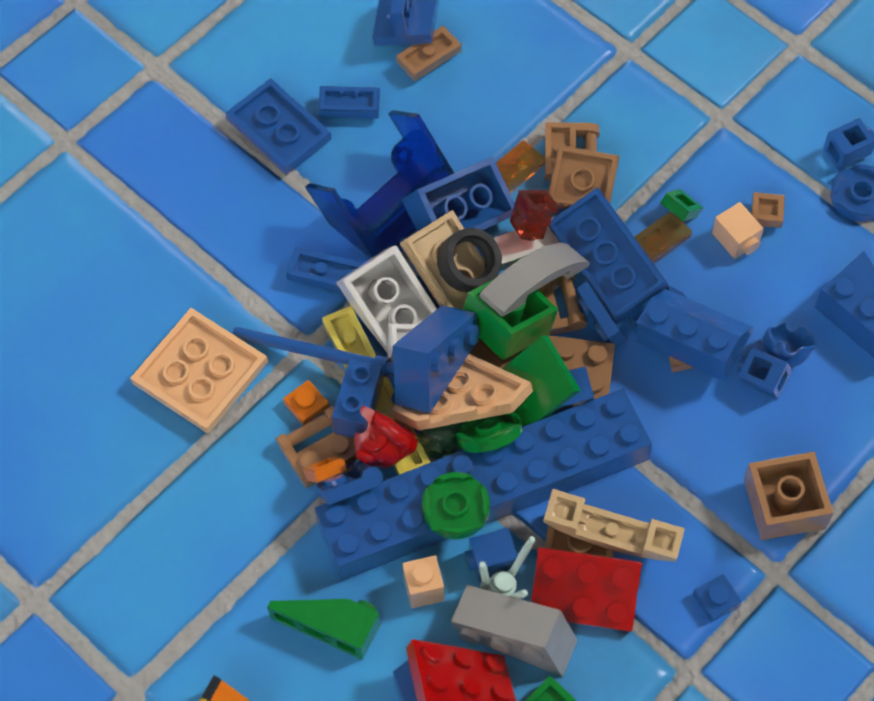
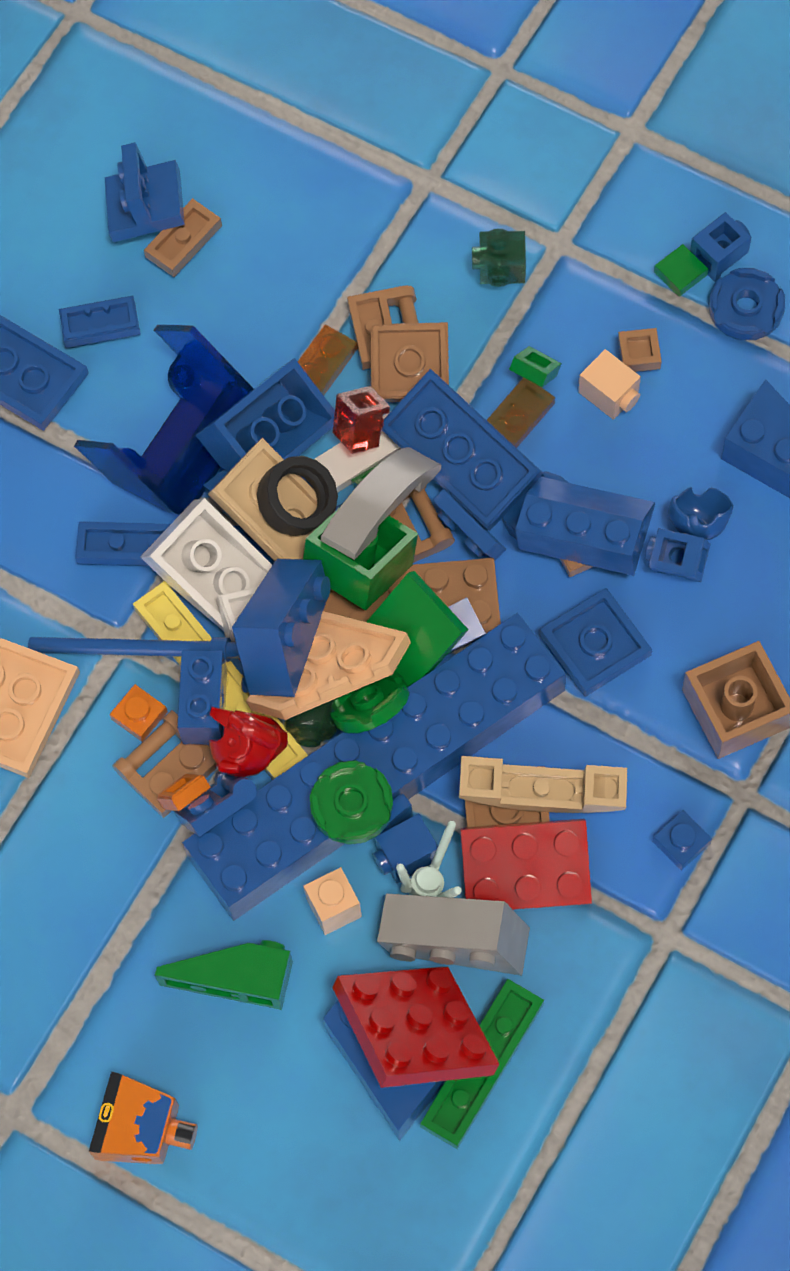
camera: 10 degrees left, 5 degrees up
none -> blue tile [380,794,413,834]
none -> clear green brick [472,229,526,287]
none -> blue plate [540,588,652,697]
none -> green tile [654,244,708,297]

